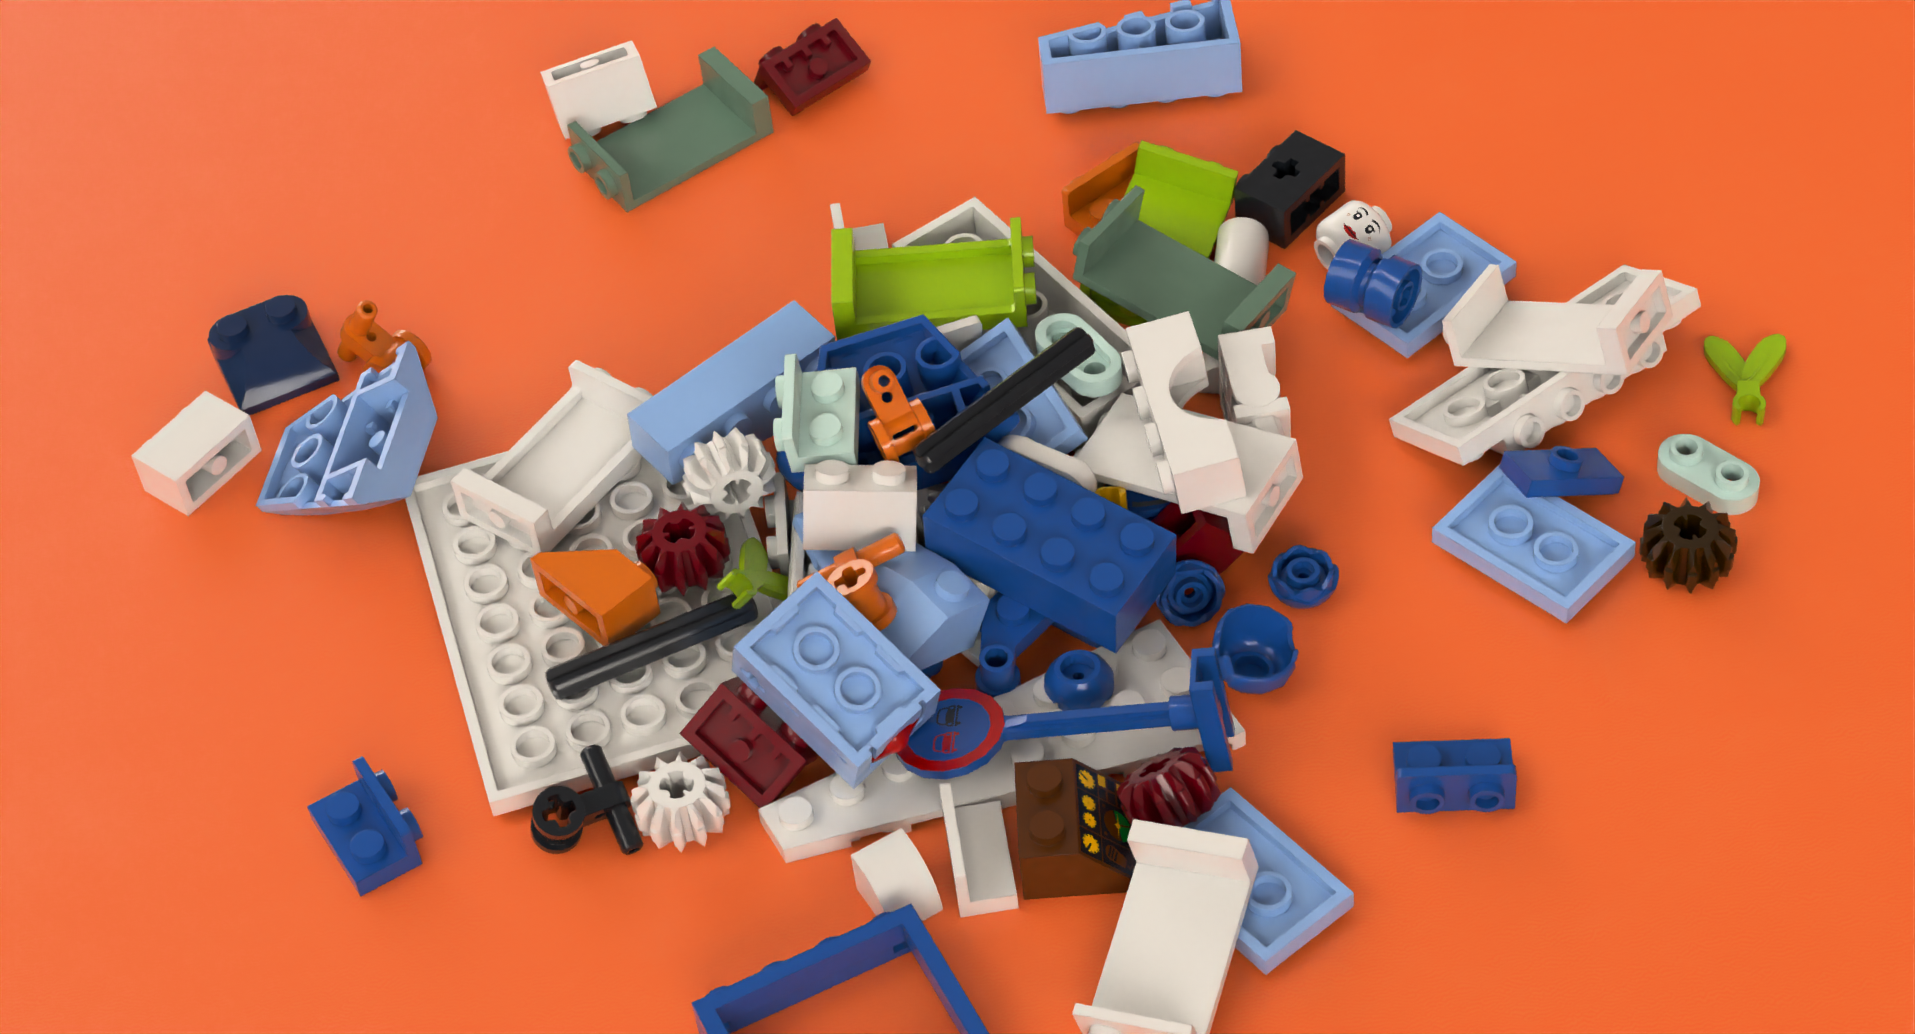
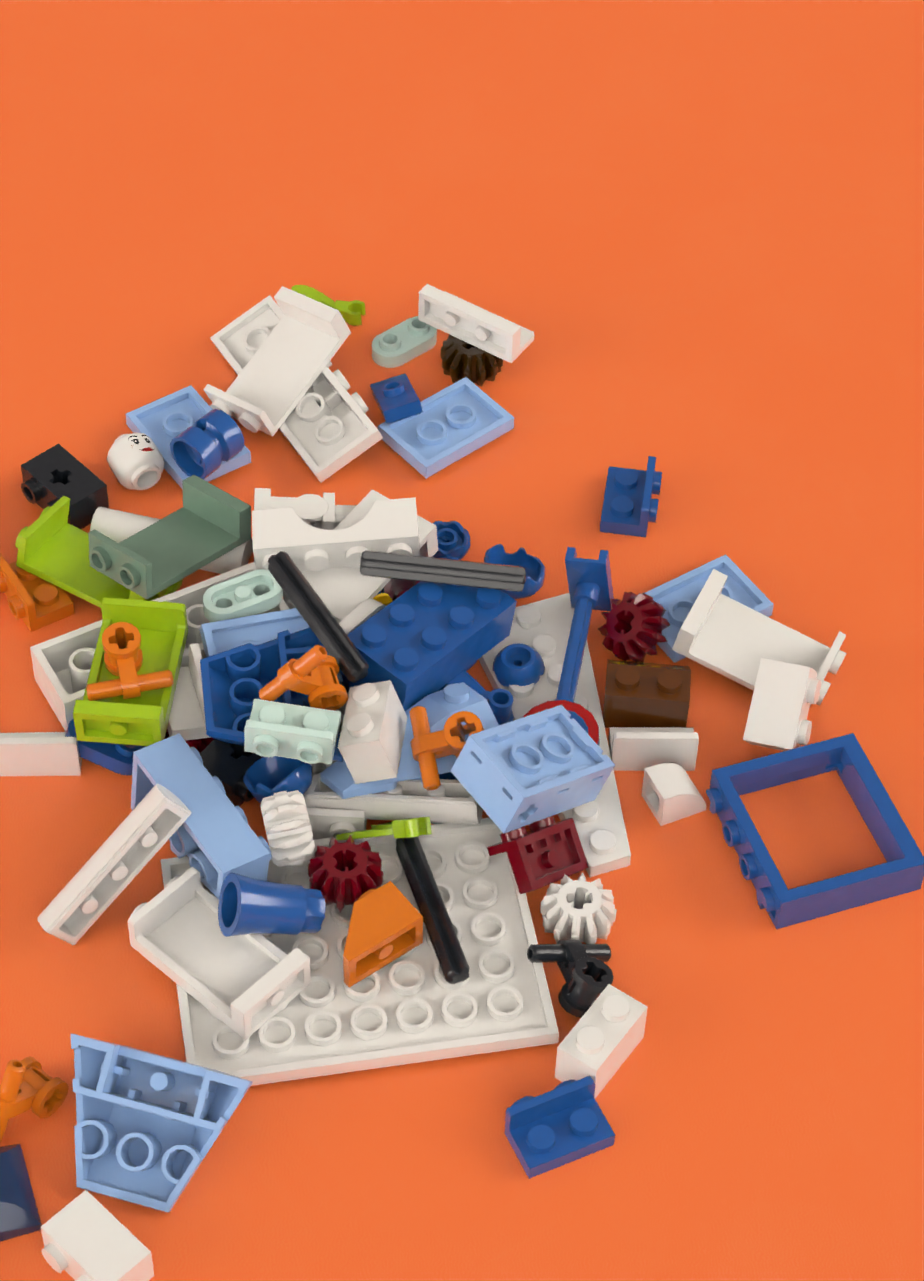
camera: 90 degrees left, 0 degrees up
none -> white brick [37,784,192,946]
none -> orange piece [86,622,174,701]
none -> blue plant [218,873,326,937]
none -> axle [359,551,526,592]
none -> white panel [418,284,535,363]
none -> white brick [555,984,648,1098]
none -> white brick [743,657,821,751]

